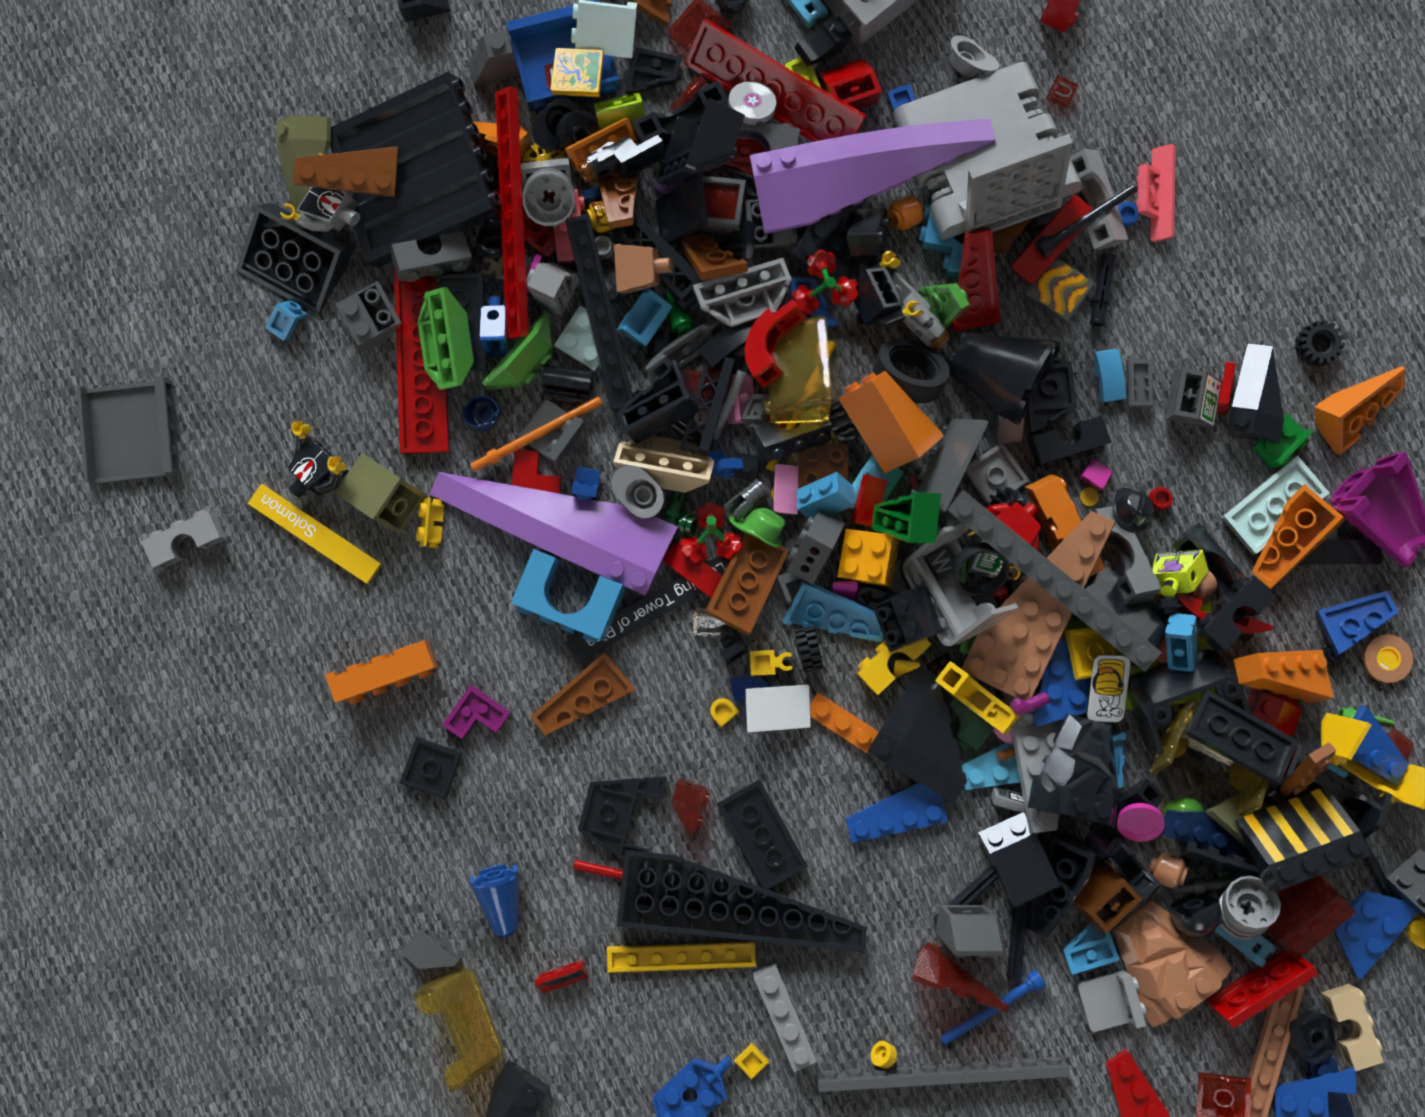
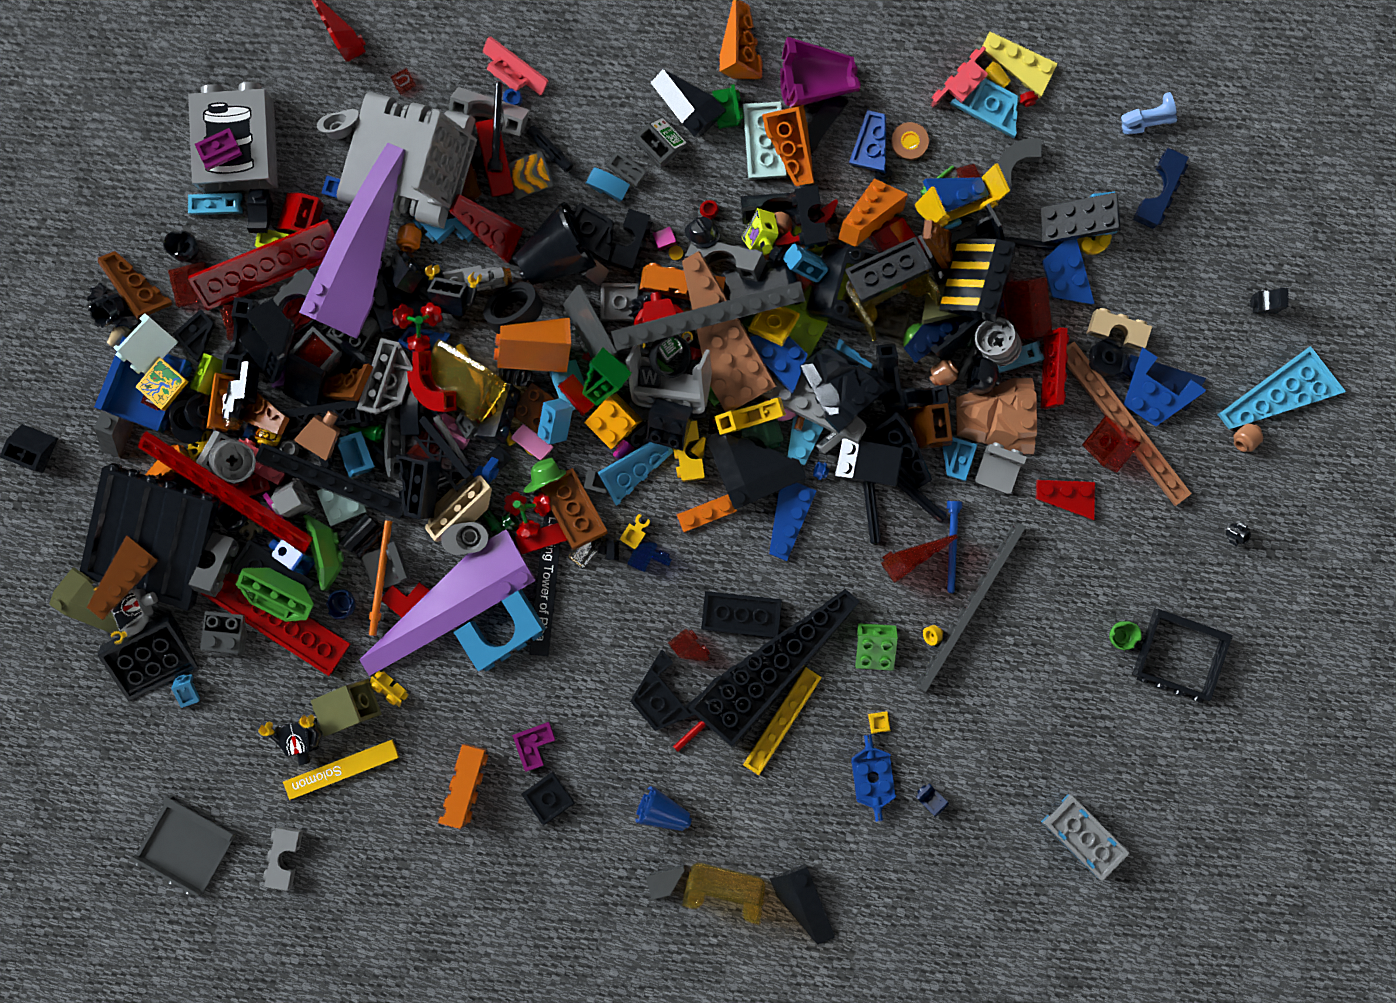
camera: 50 degrees left, 0 degrees up
dark orange wing [530,653,636,736] -> none
red slope [534,960,589,993] -> none
blue bracket [571,467,601,500] -> none
yellow tile [710,698,740,728] -> none
dark grey hinge [723,479,769,521] -> none
light grey tile [728,82,777,125] -> none
white sticker [746,685,811,732] -> none
light grey arch [753,962,817,1072] -> none
dark grey piece [787,510,845,584] -> none
black tyre [794,626,824,673] -> none
bright green wing [918,283,970,329] -> none
dark grey slope [935,905,1003,958] -> none
magenta arm [1010,692,1050,716] -> none
sticker [1087,655,1131,722] -> none
dark pink piece [1117,803,1164,842] -> none
red tile [1217,362,1236,415] -> none
black tyre [1295,320,1345,367] -> none
none -> blue plate [813,462,829,480]
none -> bright green bracket [855,623,898,671]

